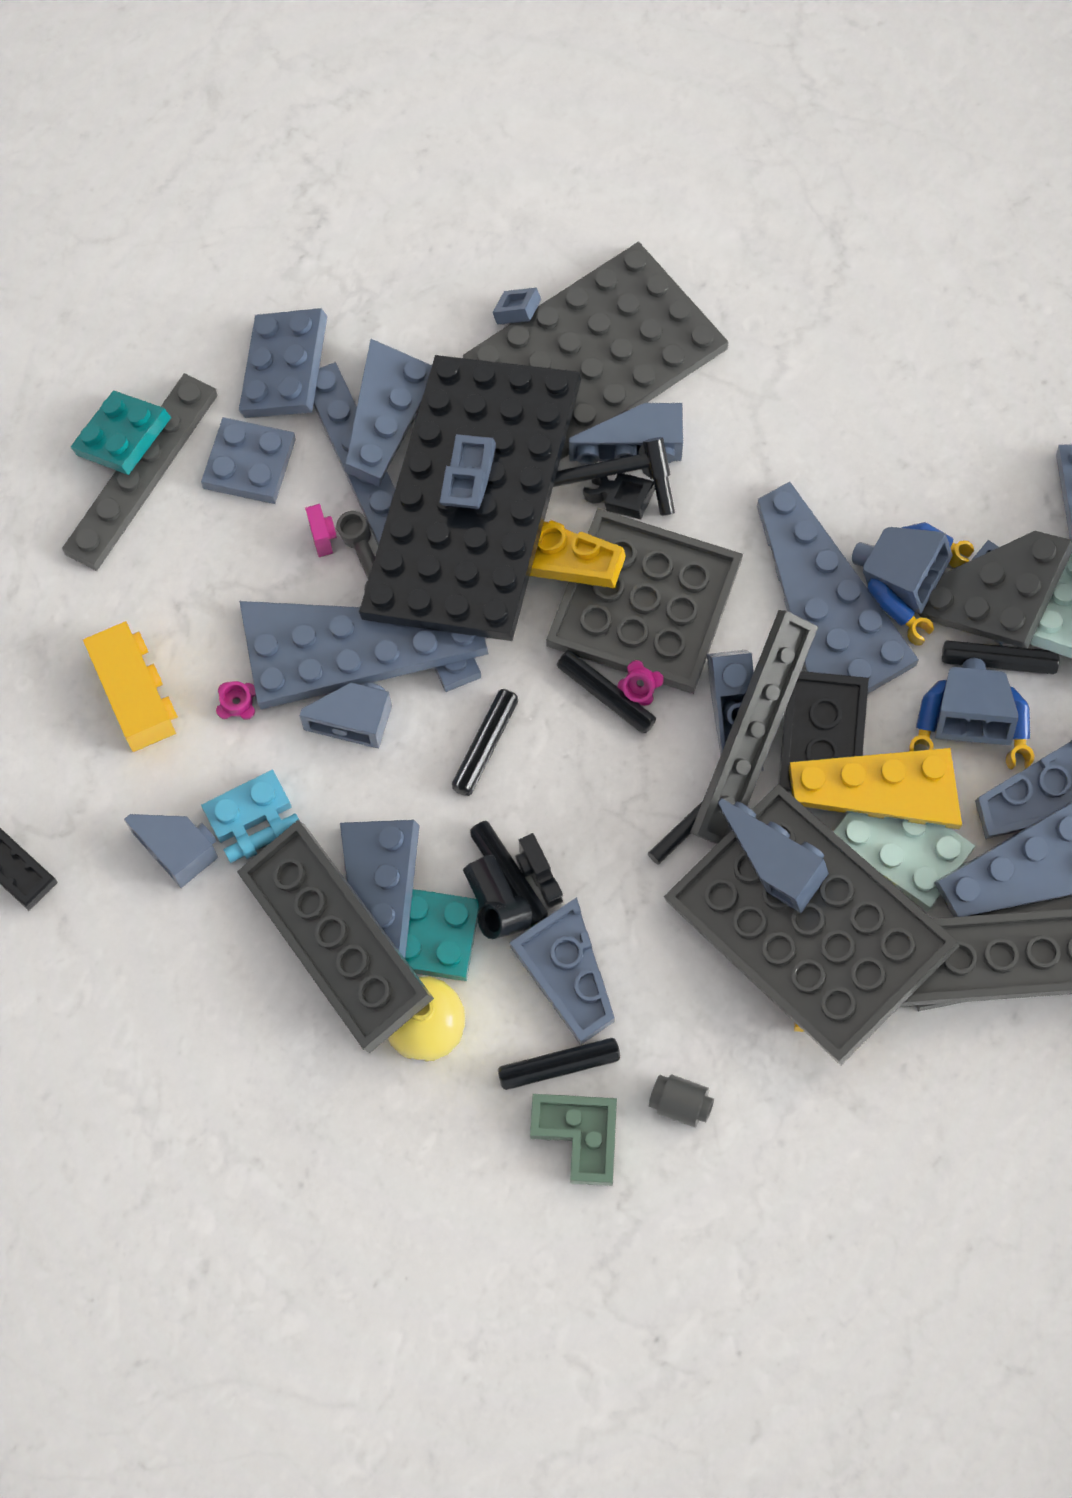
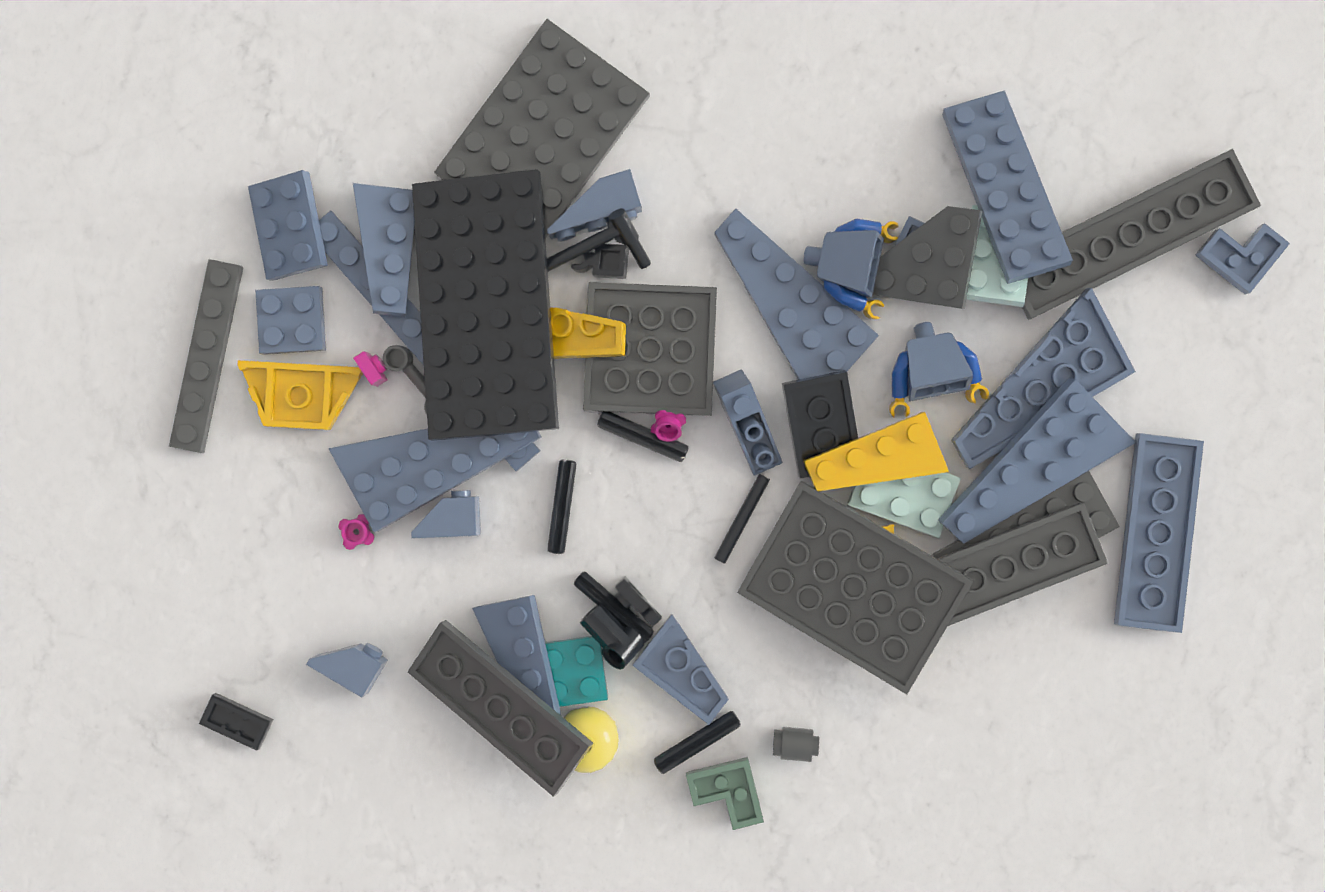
camera: 15 degrees left, 20 degrees up
teal plate [70,390,172,475] -> none
yellow brick [82,621,178,752] -> none
medium azure plate [201,769,299,863] -> none
sand blue slope [440,434,496,509] -> none
sand blue tile [492,287,541,325] -> none
dark grey plate [690,610,818,845] -> none
sand blue slope [718,798,829,913] -> none
black axle [942,640,1060,674] -> none
none -> yellow wing [237,360,363,430]

